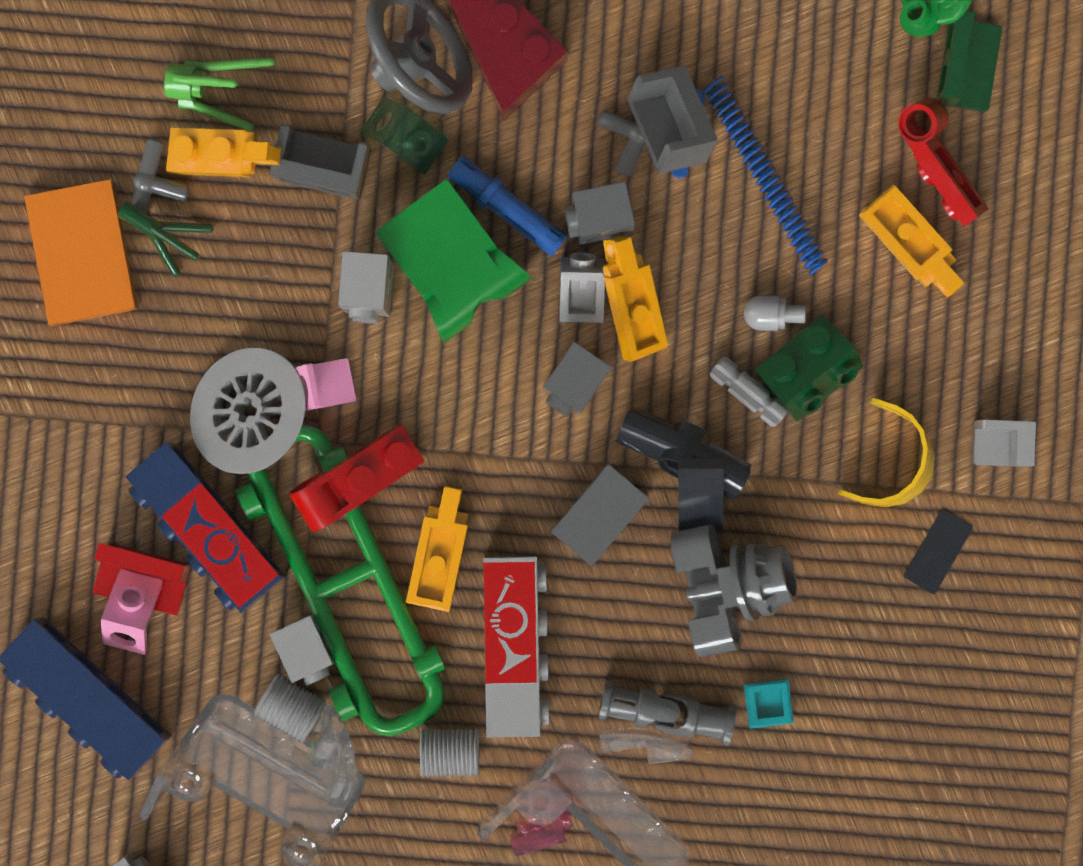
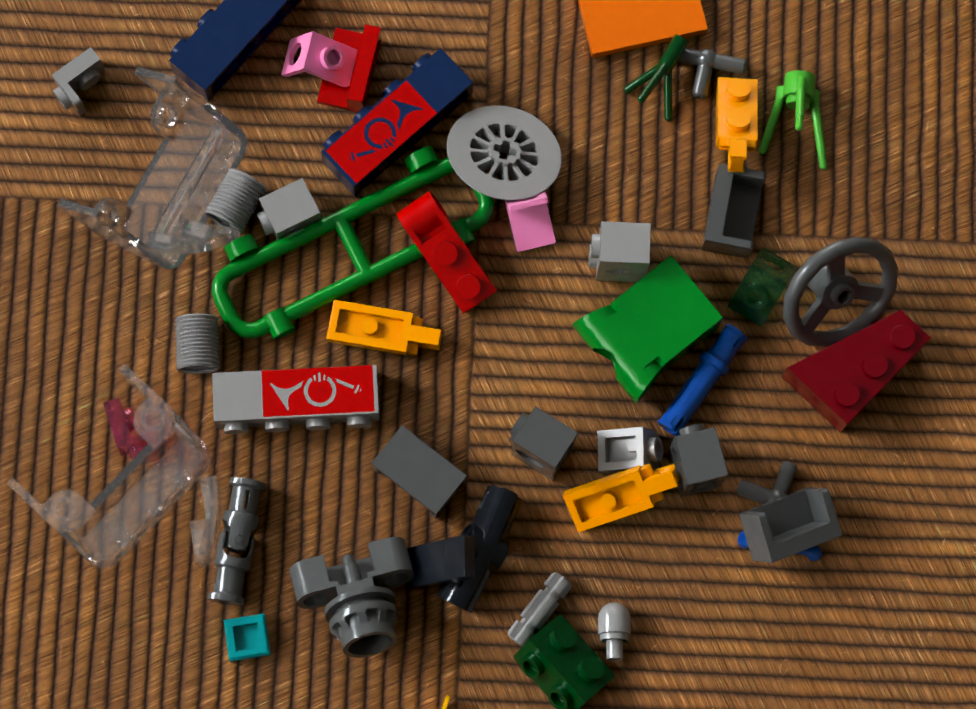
camera: 85 degrees right, 10 degrees down
blue piece [704,76,828,275] -> none

